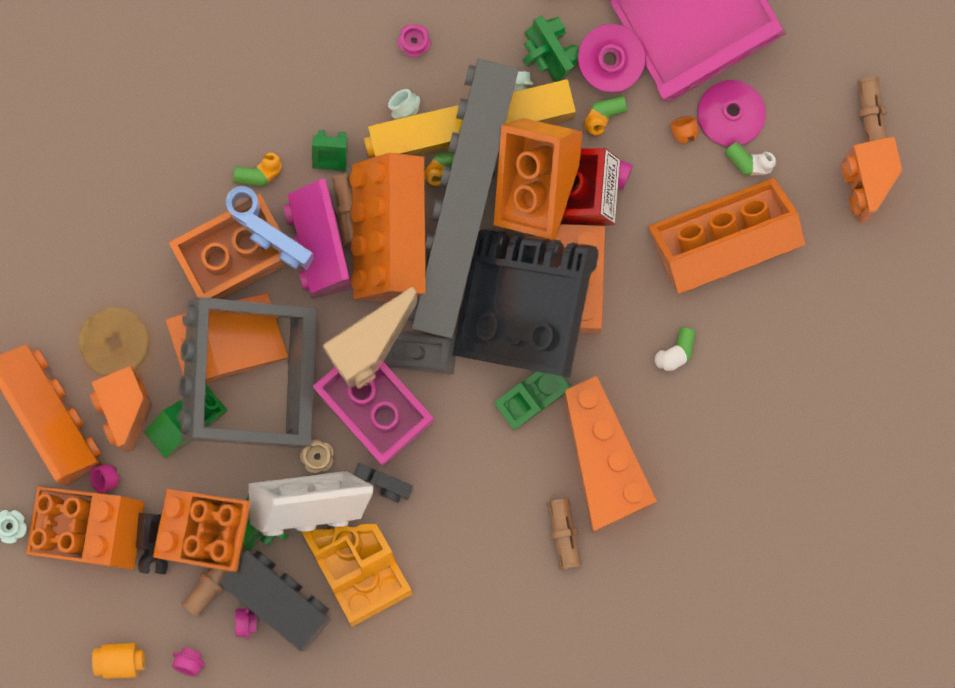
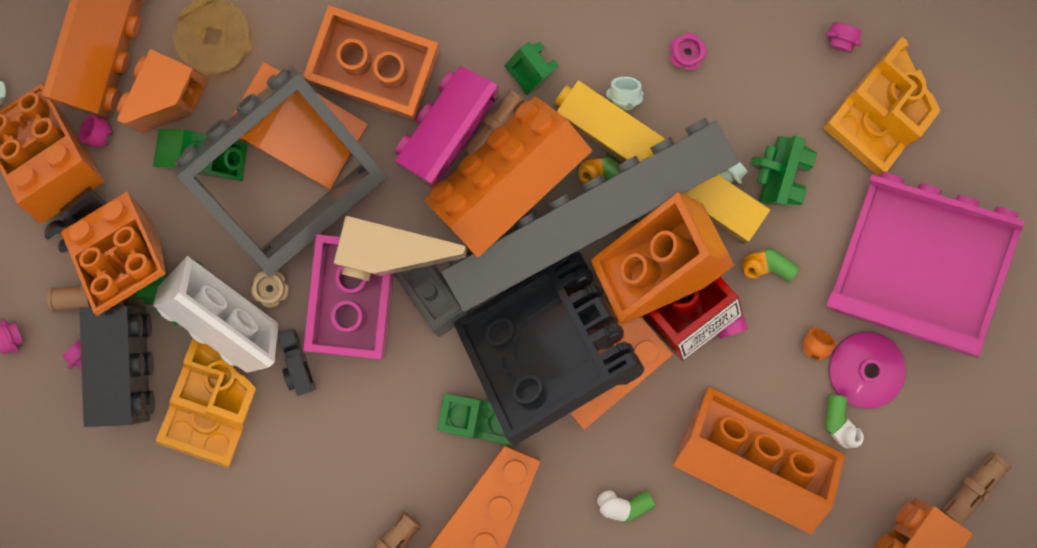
camera: 50 degrees right, 5 degrees up
light blue plate [226,186,314,270] -> none
arm [233,153,282,187] -> none
dark pink dish [578,24,645,92] -> none

